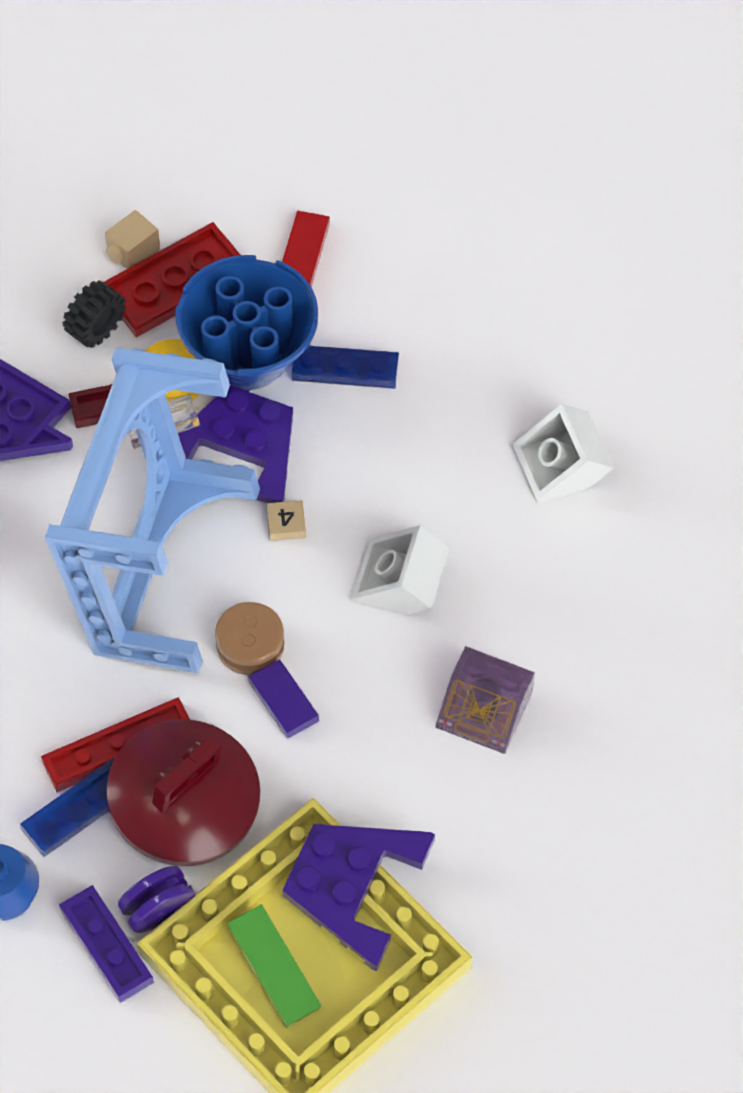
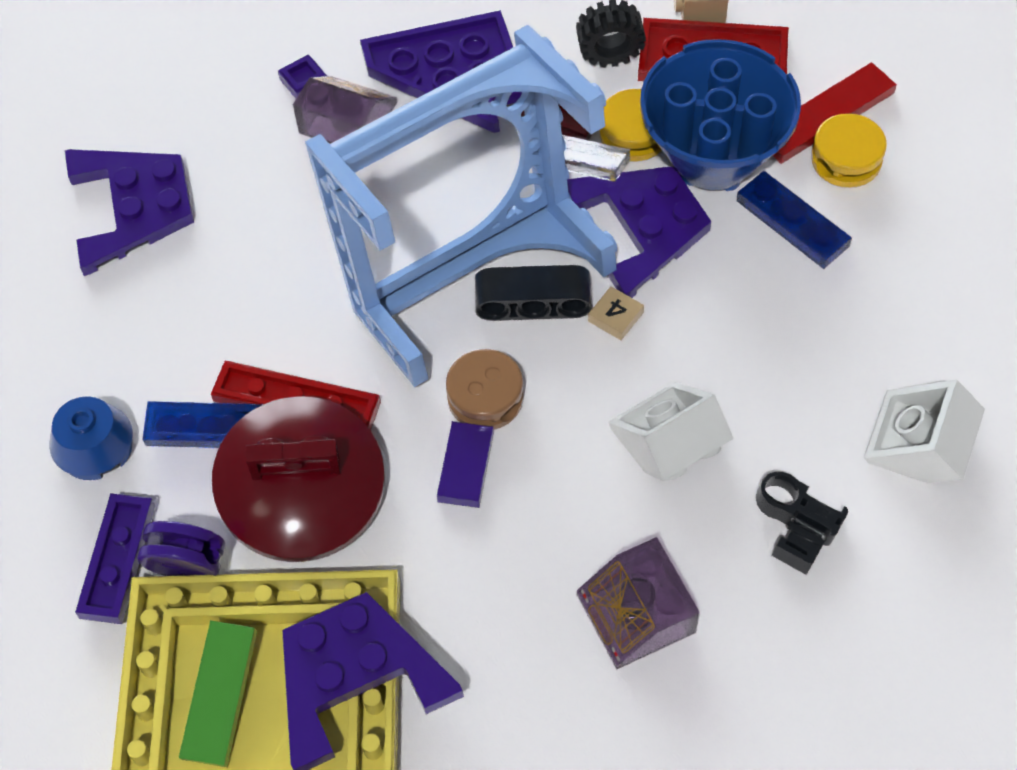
camera: 45 degrees right, 0 degrees up
none -> black beam [475,265,592,321]
none -> black piece [756,472,848,575]
none -> yellow head [811,114,887,188]

